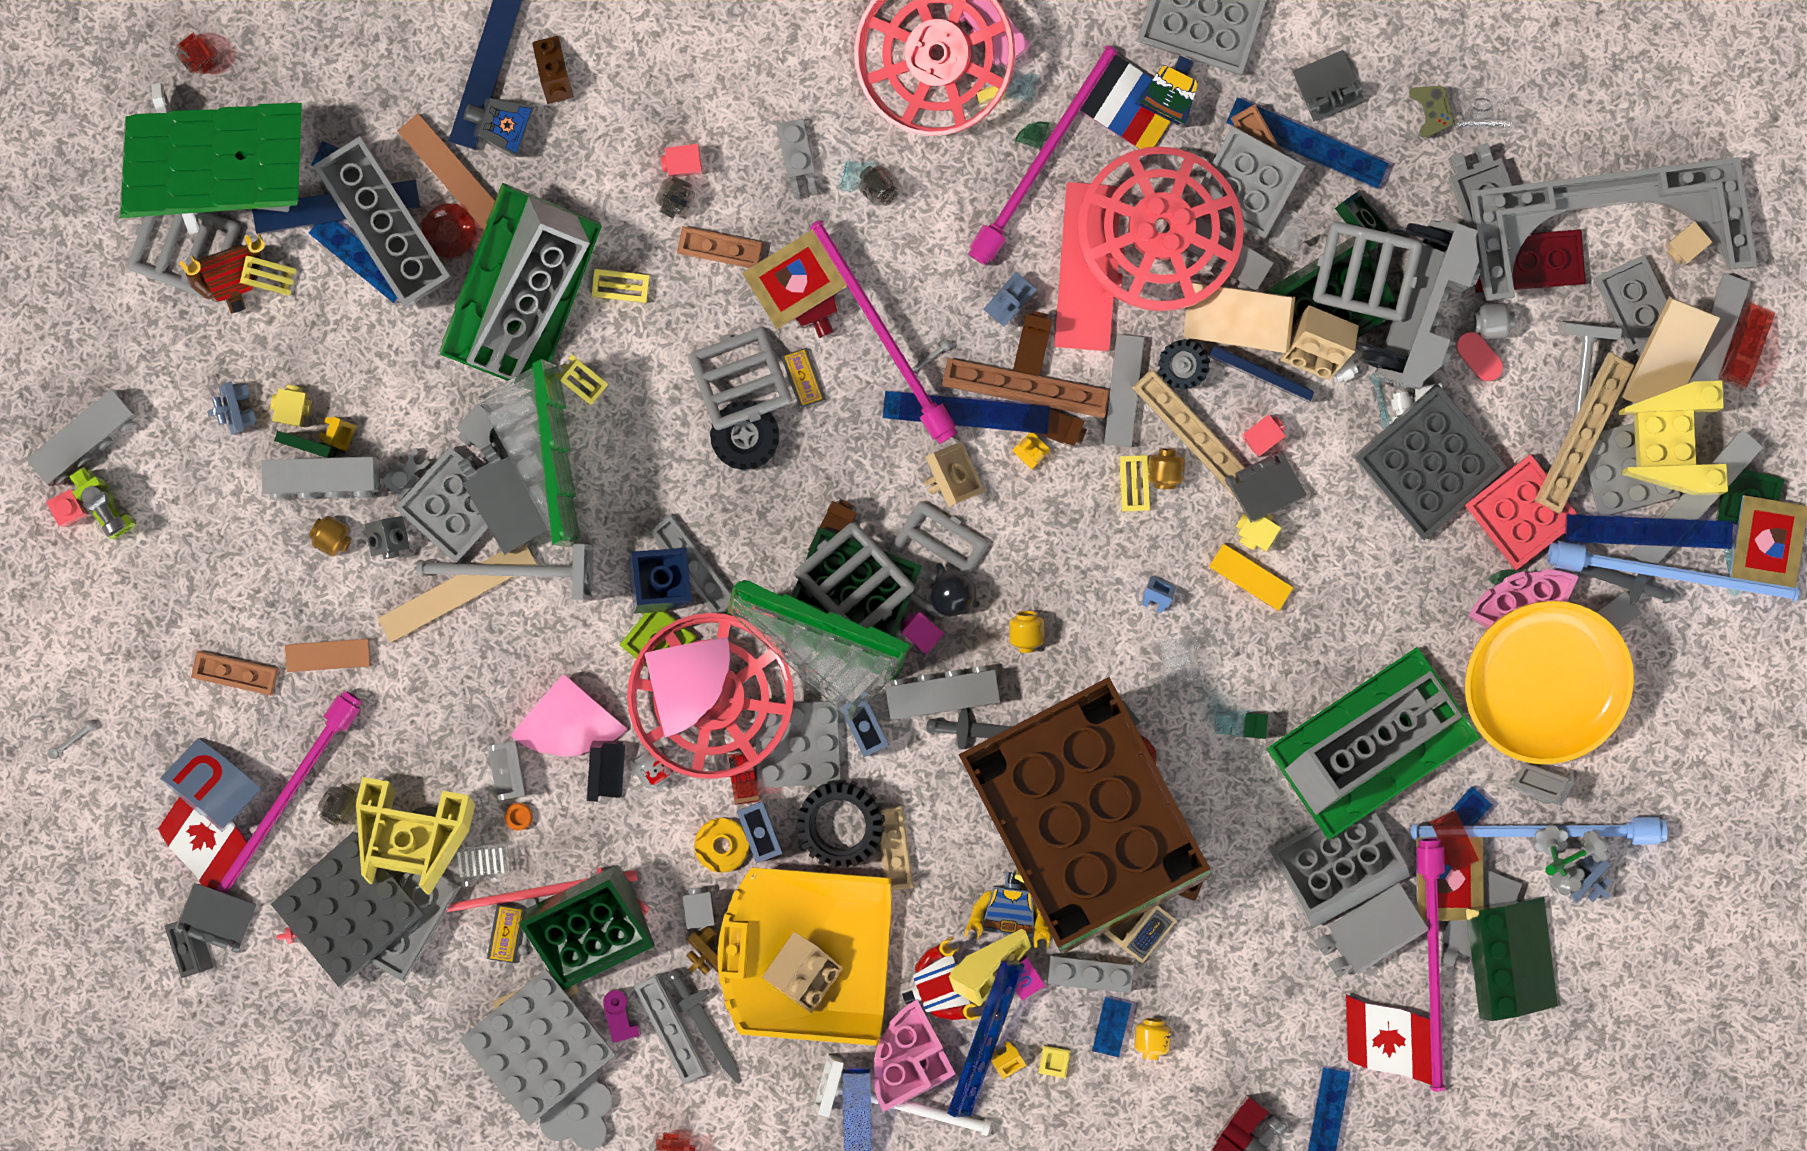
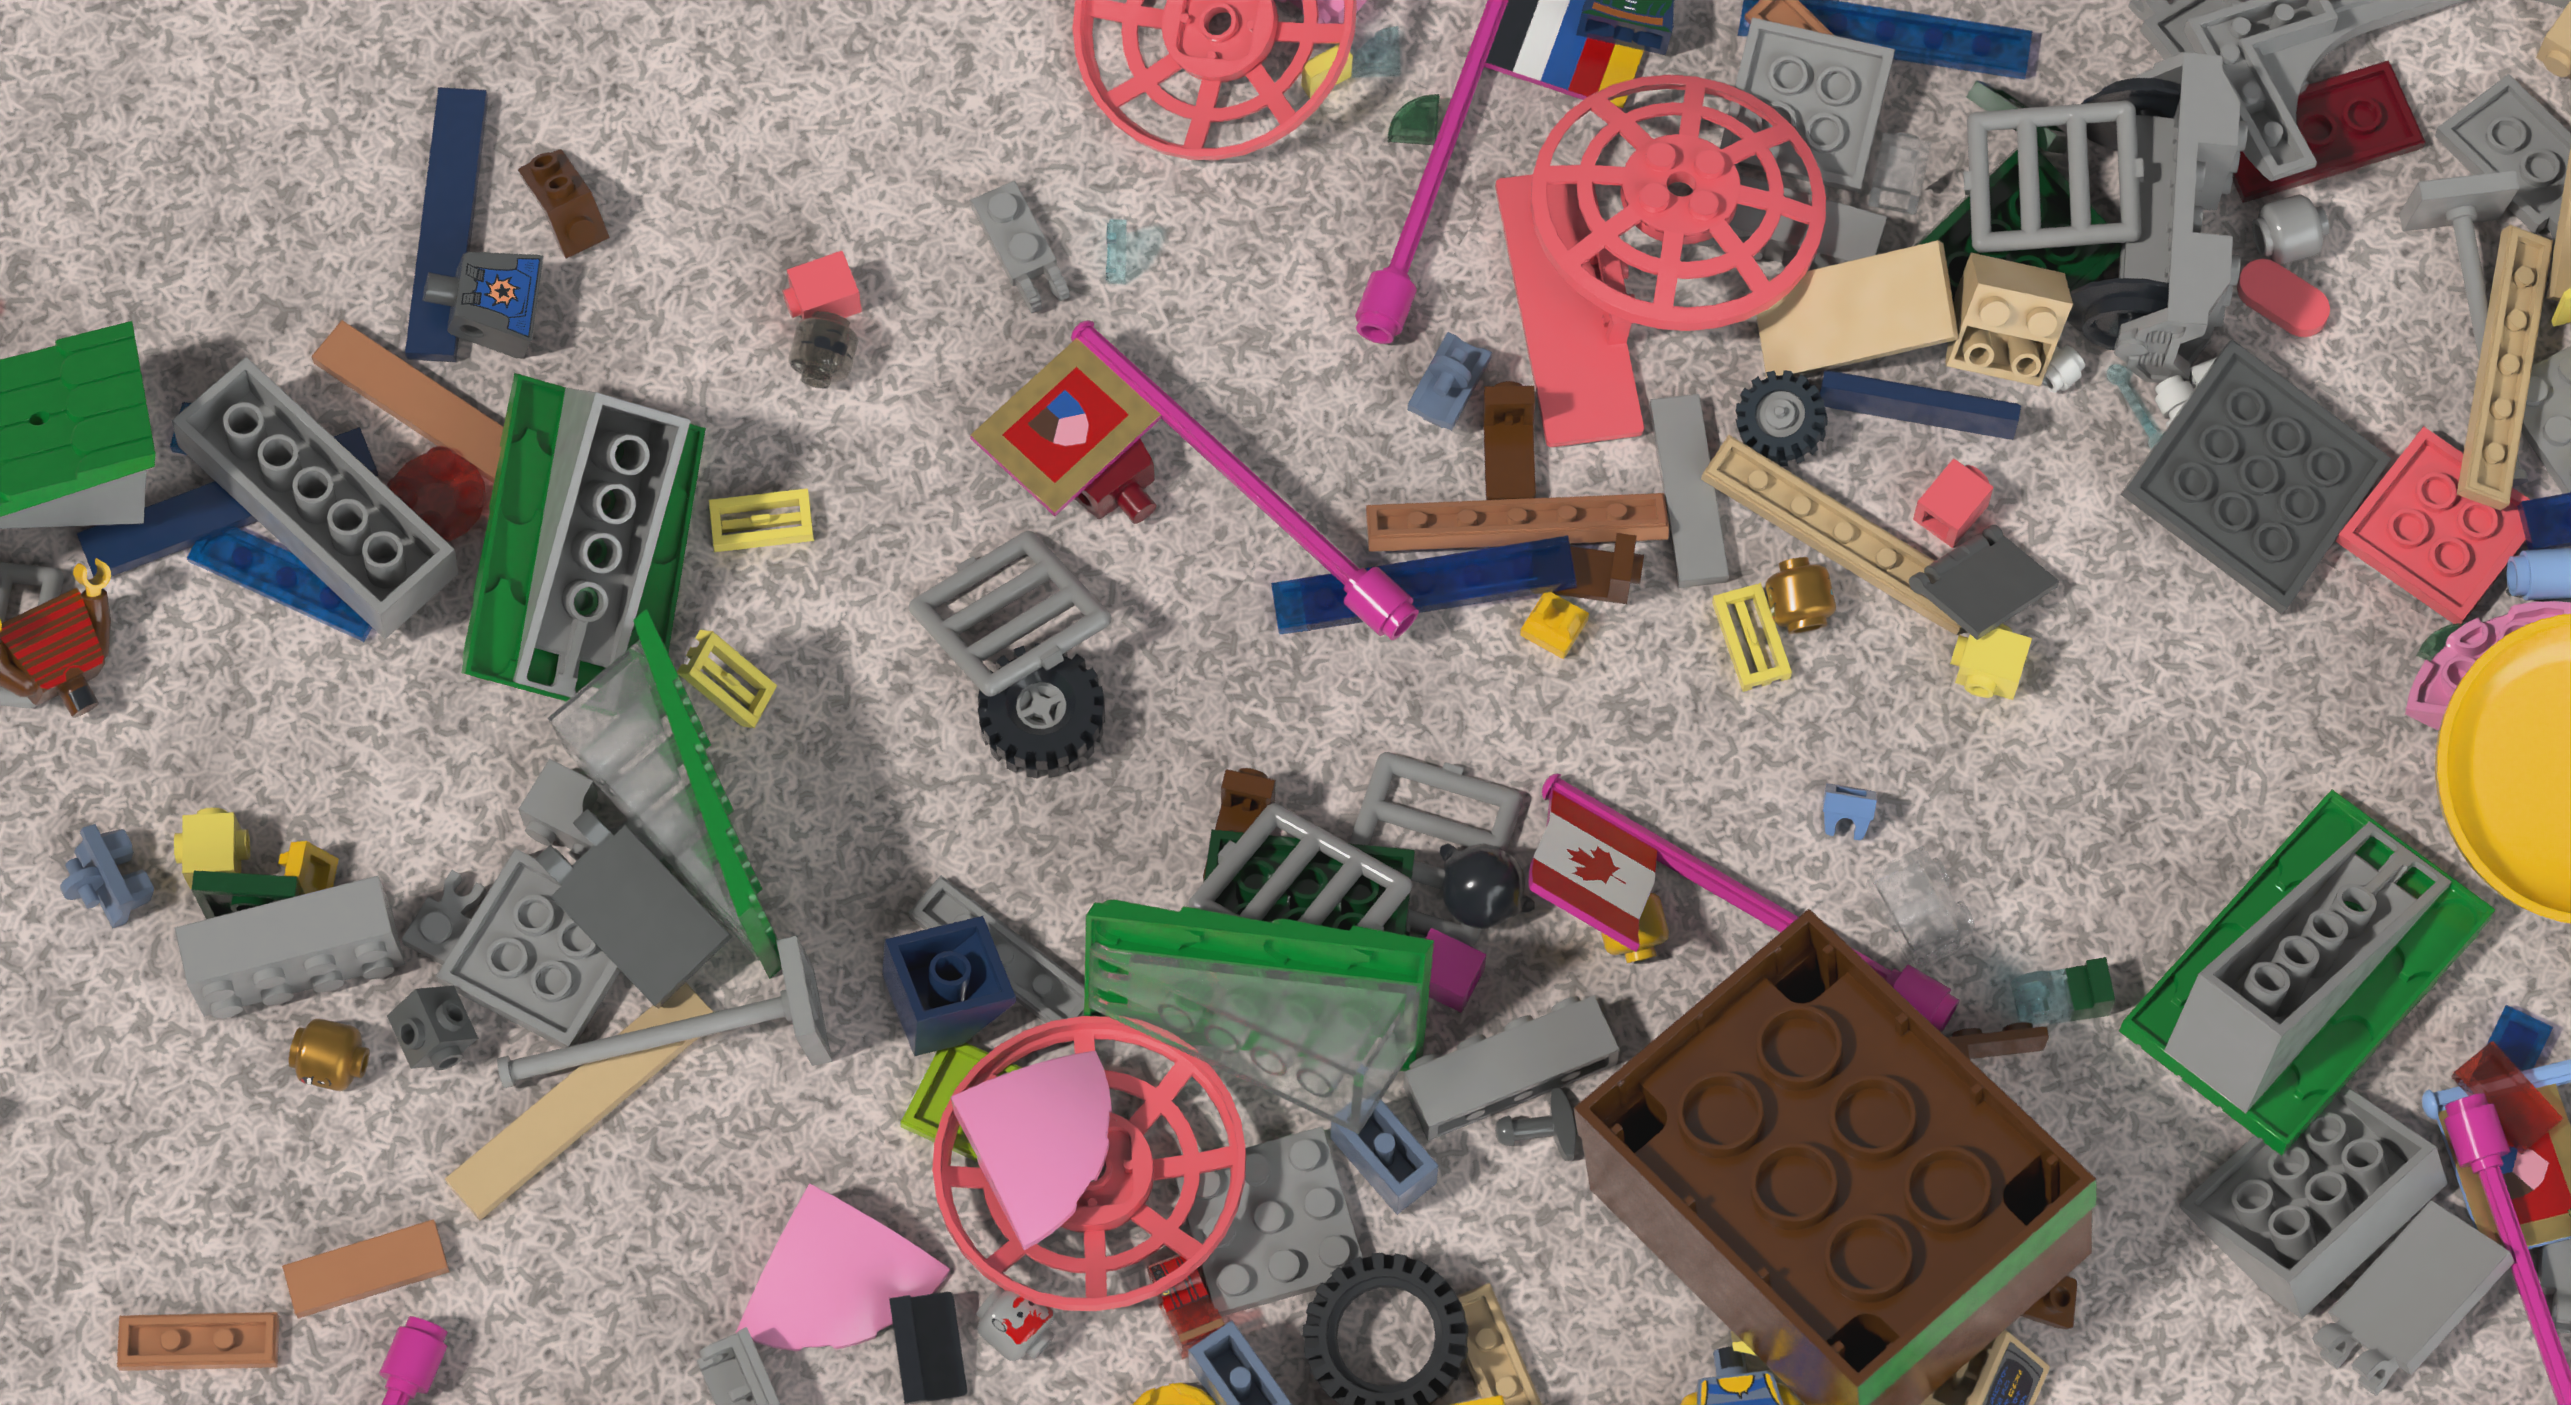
camera: 15 degrees left, 20 degrees down
light yellow tile [240,256,296,296] -> none
nougat tile [677,226,764,268] -> none
slope [781,348,826,409] -> none
clear smoke head [859,165,900,206] -> none
light grey hinge [912,340,952,373] -> none
tan tile [925,442,985,507] -> none
yellow tile [1208,544,1293,611] -> none
none -> flag [1528,773,1960,1033]
none -> reddish brown bracket [1946,1022,2049,1059]

